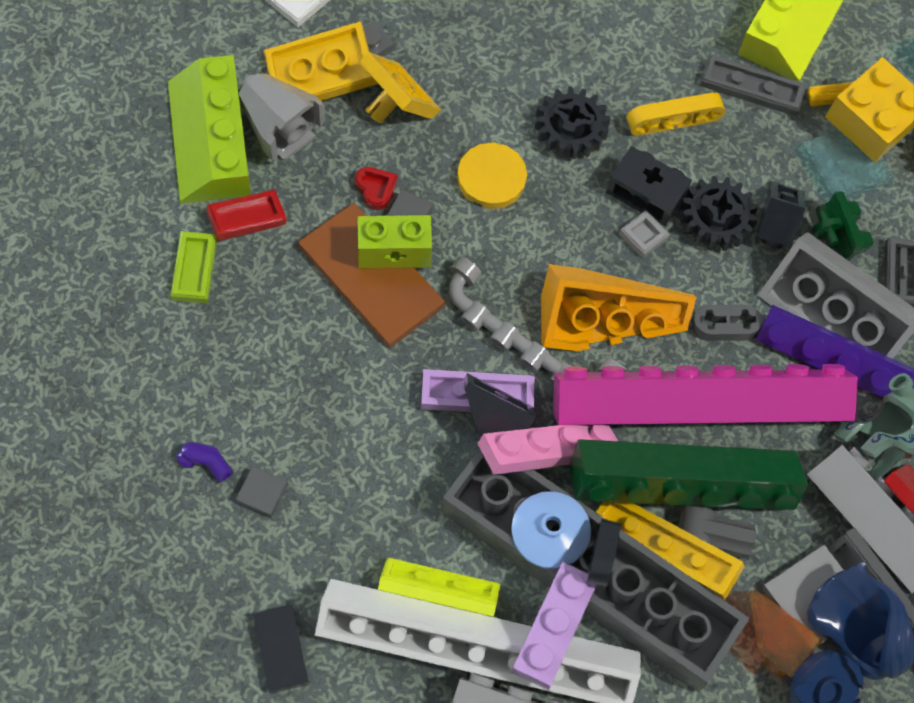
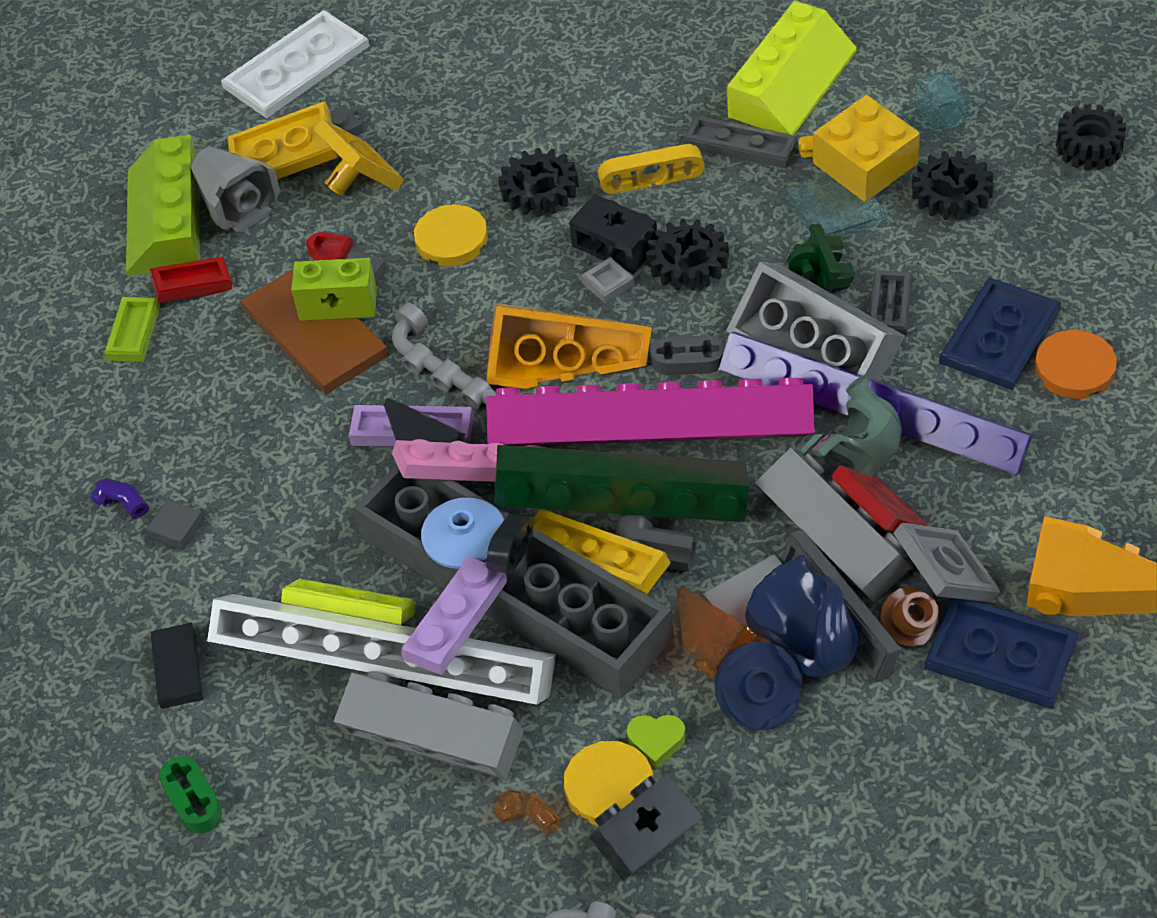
camera: 15 degrees right, 15 degrees down
black slope [757,181,806,248] -> none

